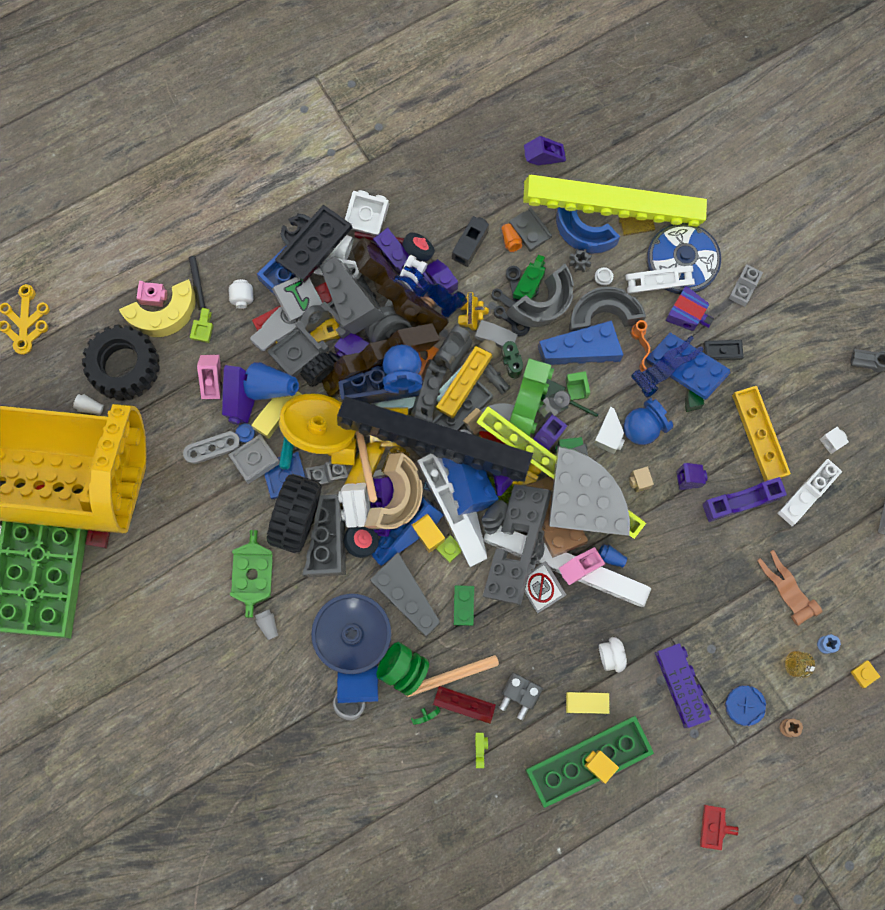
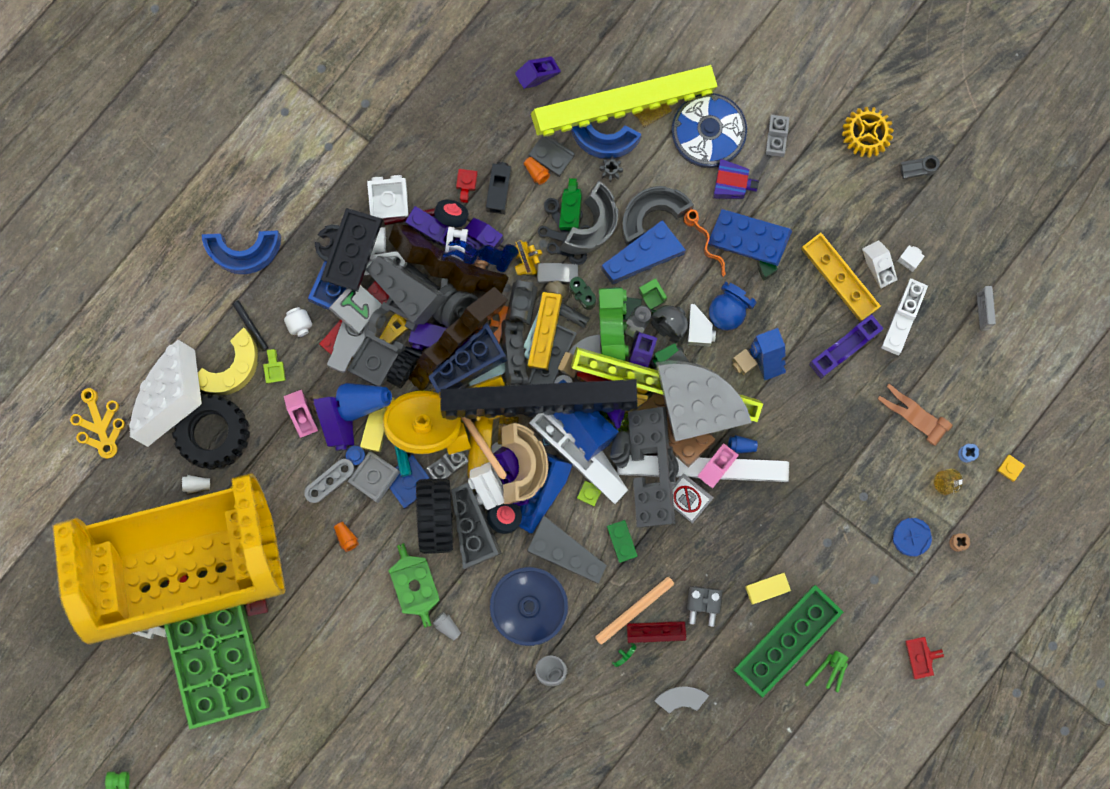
camera: 15 degrees left, 5 degrees up
bright pink brick [137,281,167,307] -> none
blue tile [337,664,378,703] -> none
green wheel [376,642,429,696] -> none
blue tile [382,345,422,394] -> none
yellow slope [412,514,445,553] -> none
lime plate [475,733,488,768] -> none
yellow brick [584,750,619,784] -> none
white plate [595,267,613,286] -> none
white piece [599,637,627,673] -> none
white plate [625,266,695,294] -> none
clear blue flag [631,335,703,398] -> none
dark purple brick [655,643,711,728] -> none
dark purple slope [676,463,708,490] -> none
black plate [703,340,744,360] -> none
none -> white brick [129,340,202,447]
none -> blue brick [202,230,281,274]
none -> orange cone [334,522,359,552]
none -> red plate [456,169,478,203]
none -> dark grey cylinder [650,305,688,343]
none -> light grey tile [654,687,709,714]
none -> blue wedge [749,328,786,381]
none -> bright green plant [805,651,849,692]
none -> yellow gear [842,107,894,158]
none -> white slope [862,240,898,288]

